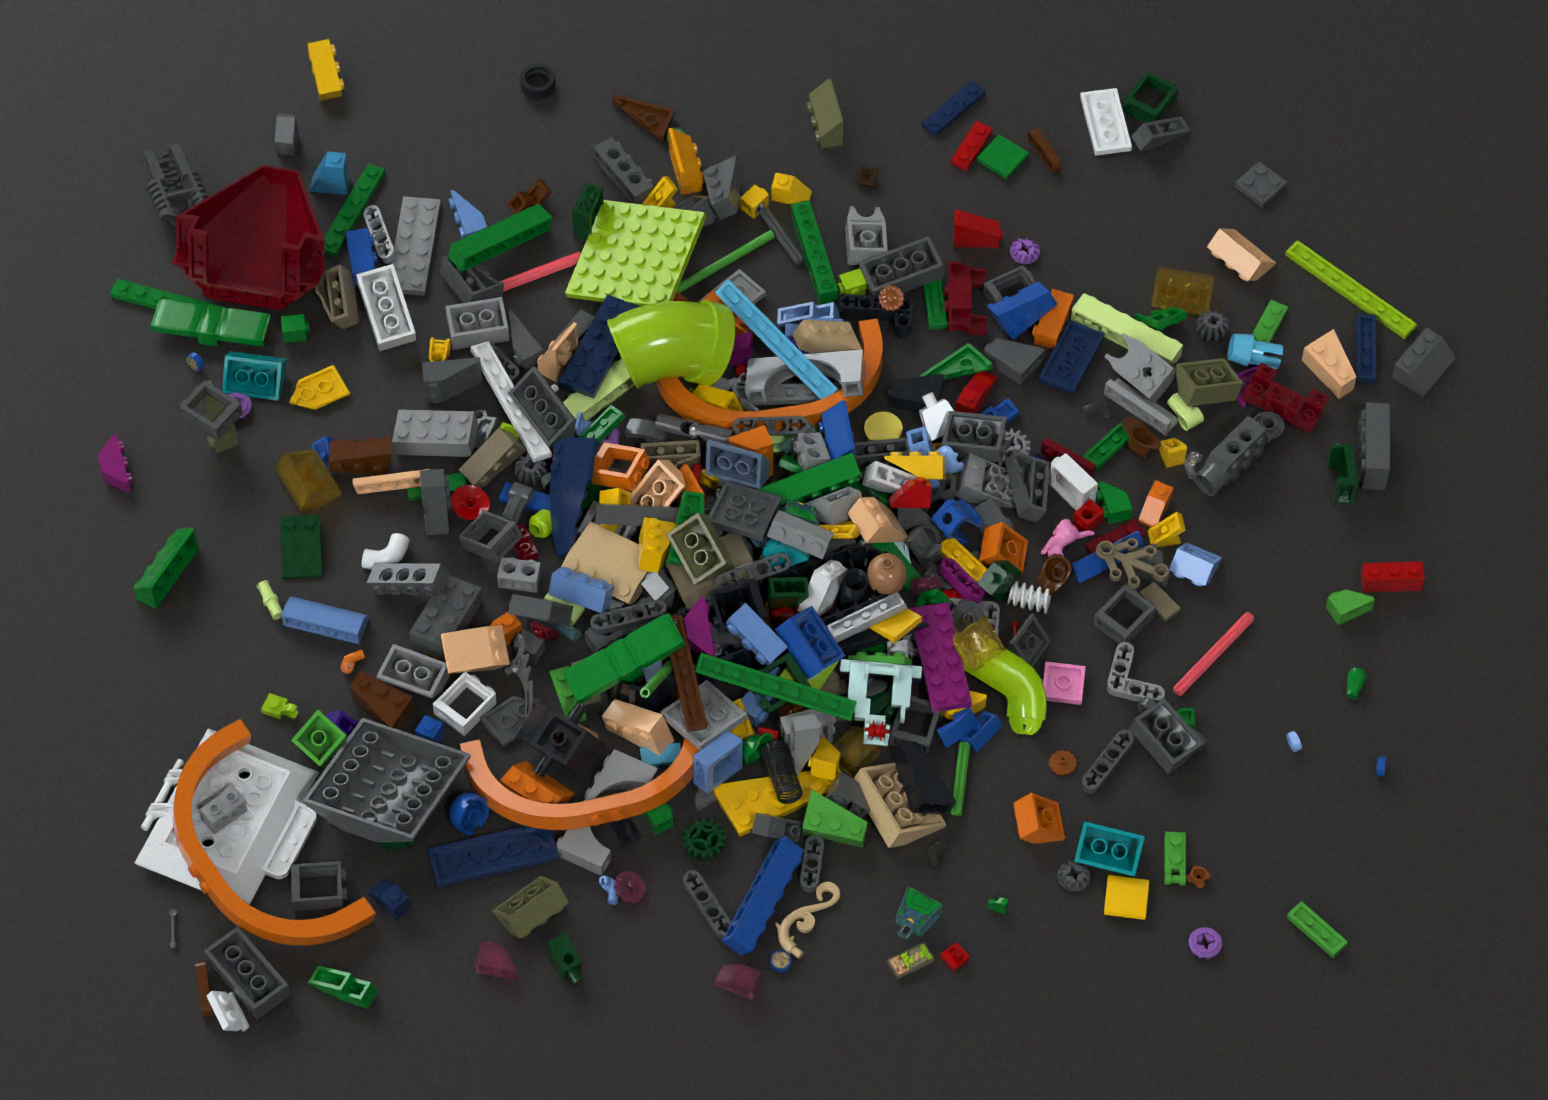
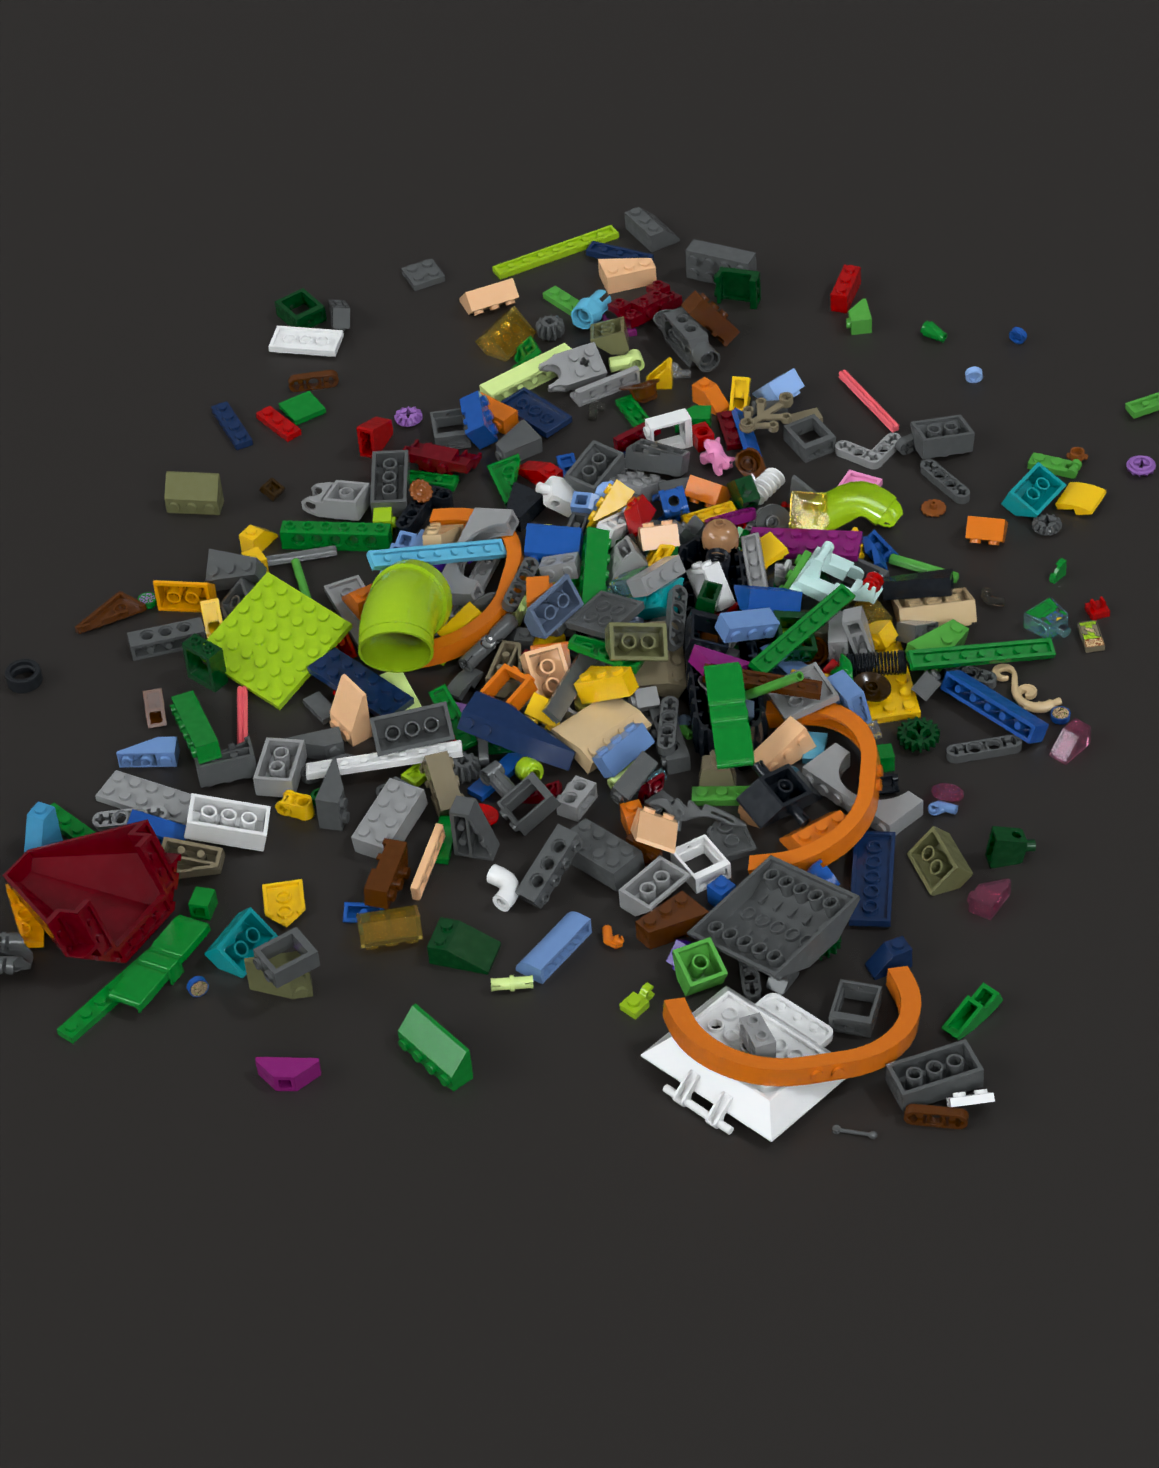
camera: 65 degrees left, 15 degrees down
none -> reddish brown wedge [681,290,740,347]
none -> dark brown dish [853,671,891,702]
none -> green plate [906,638,1056,671]

